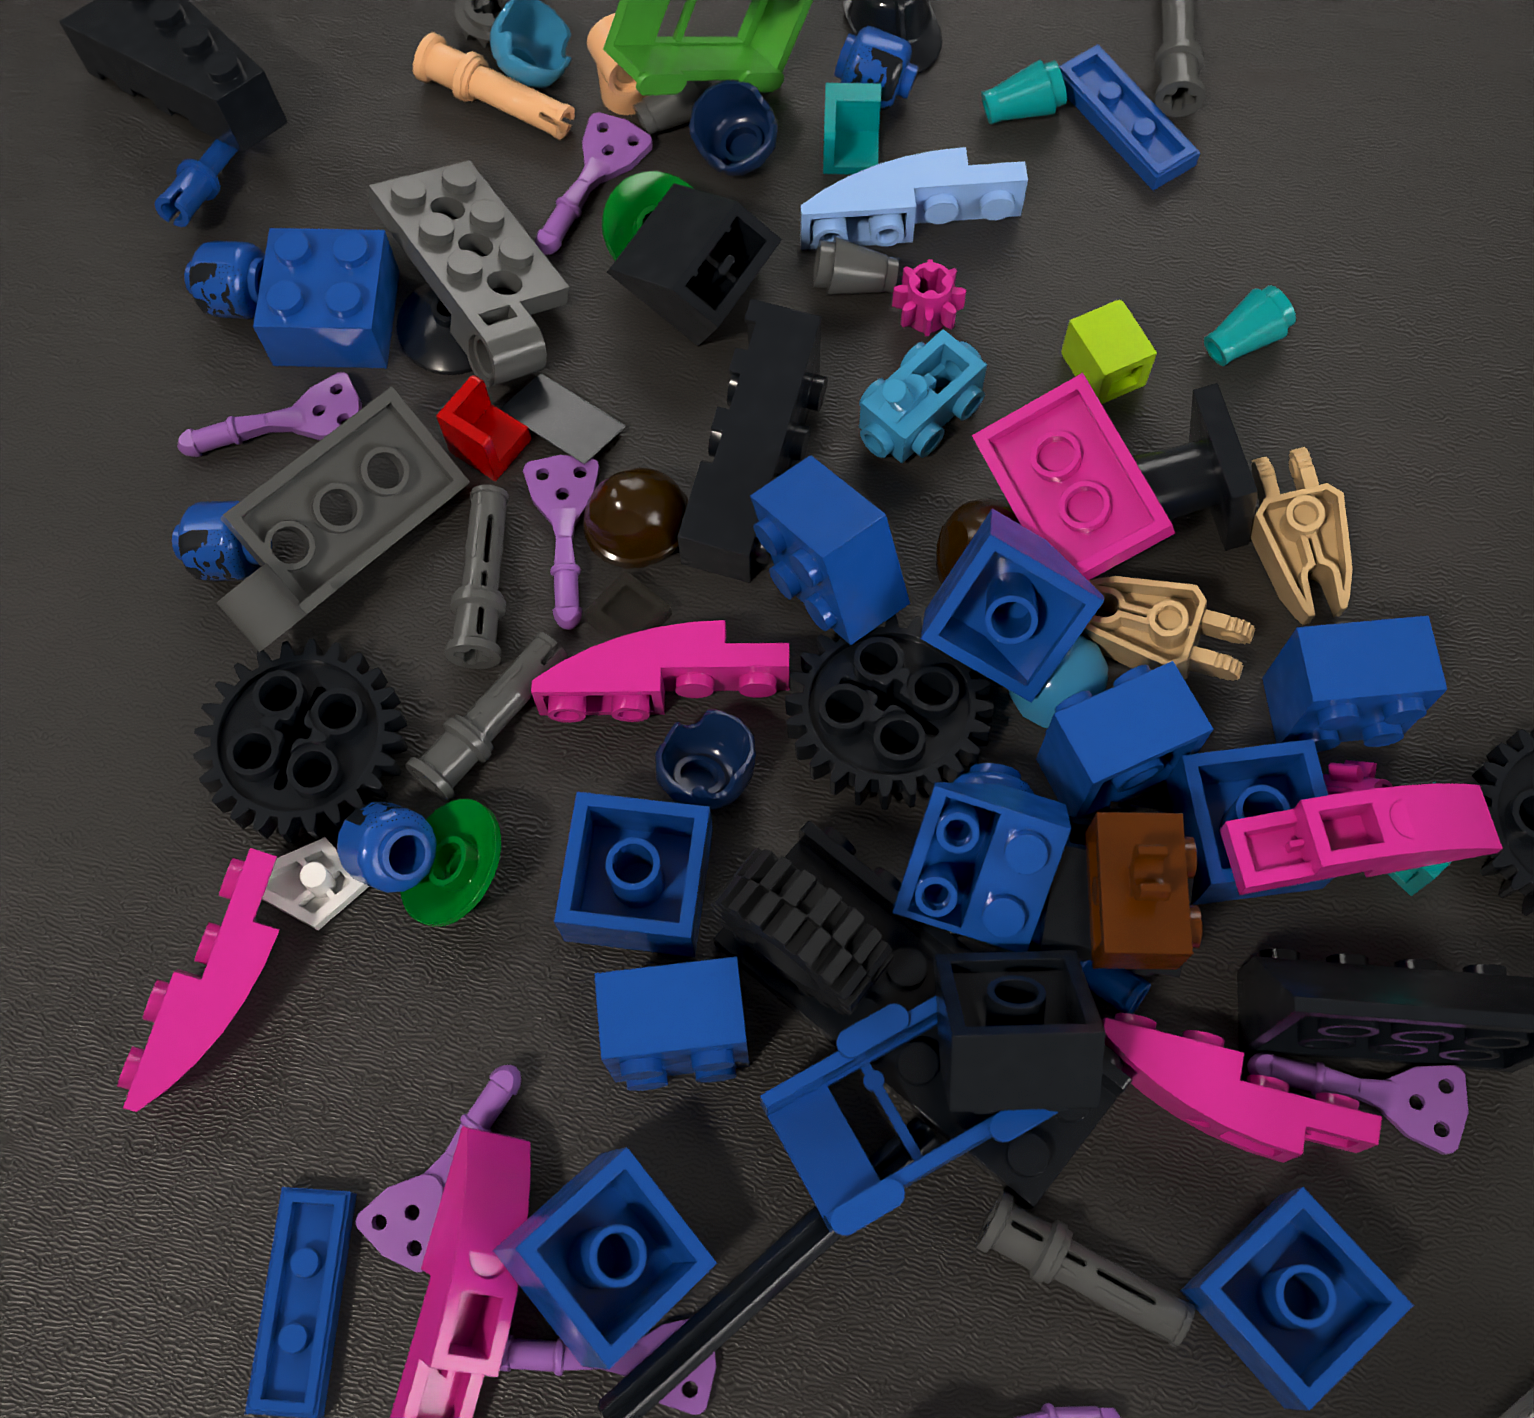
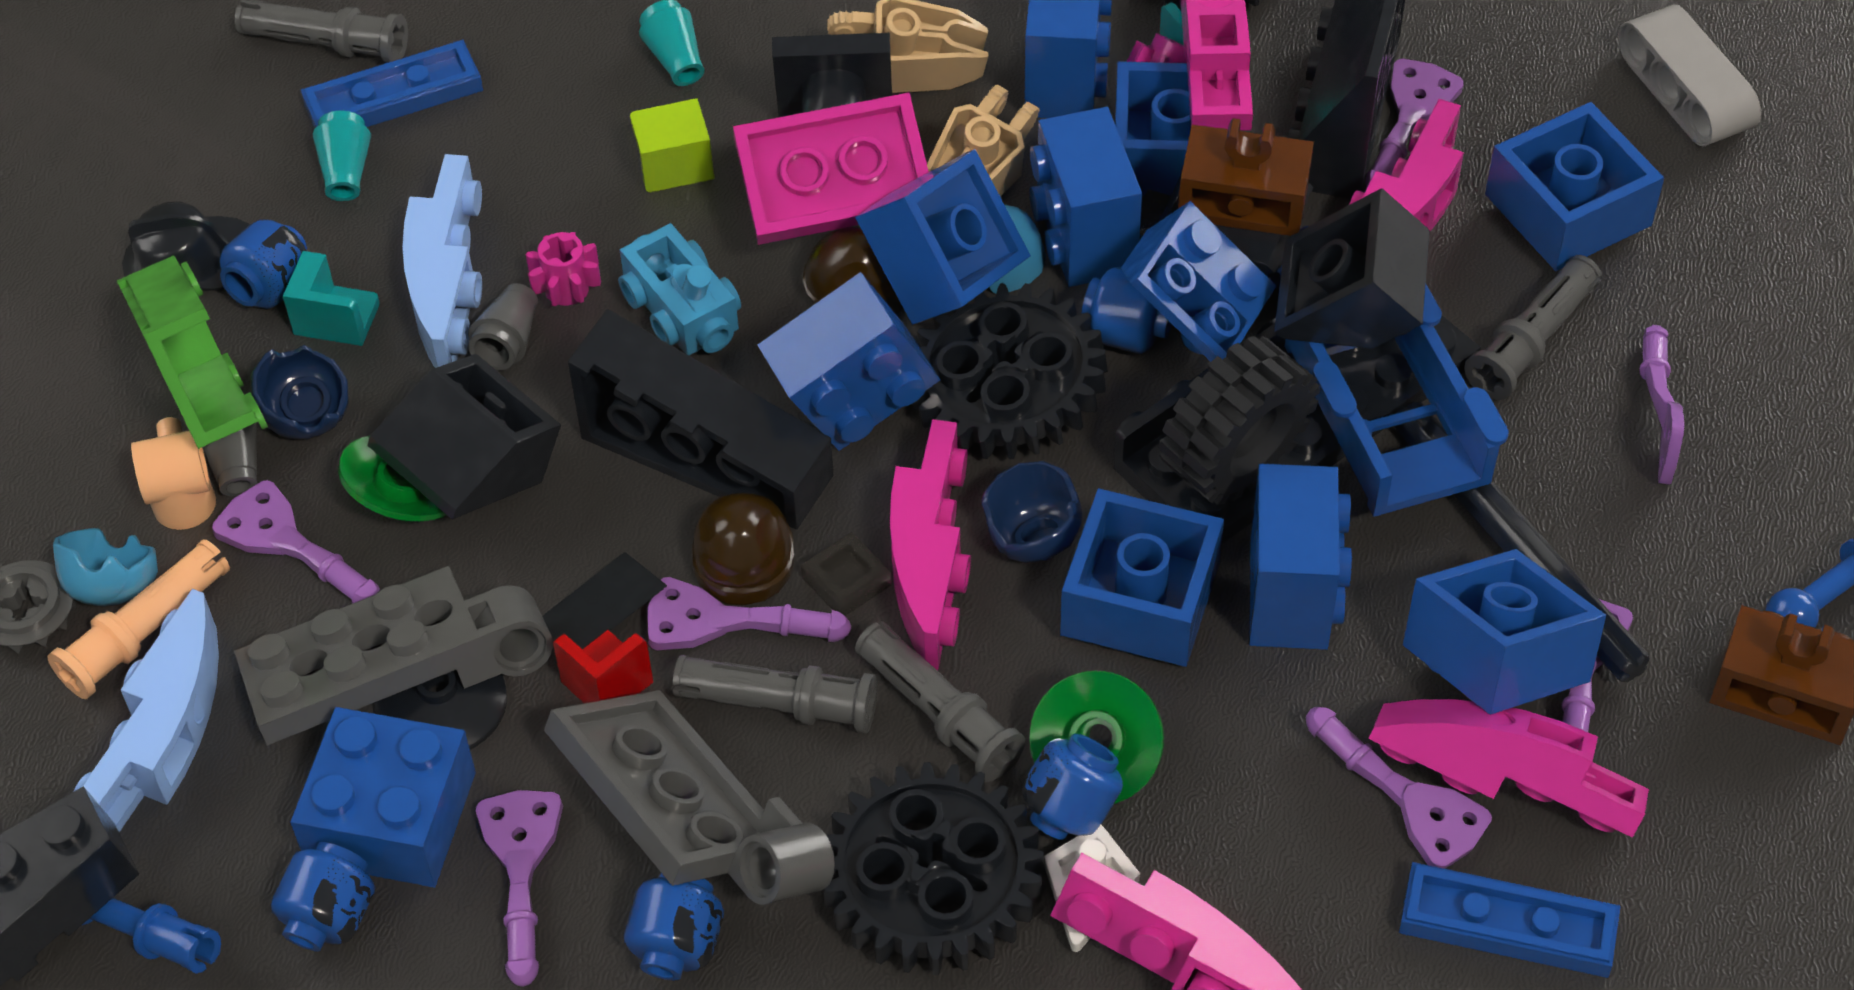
camera: 80 degrees left, 15 degrees down
none -> light blue slope [74,589,219,832]

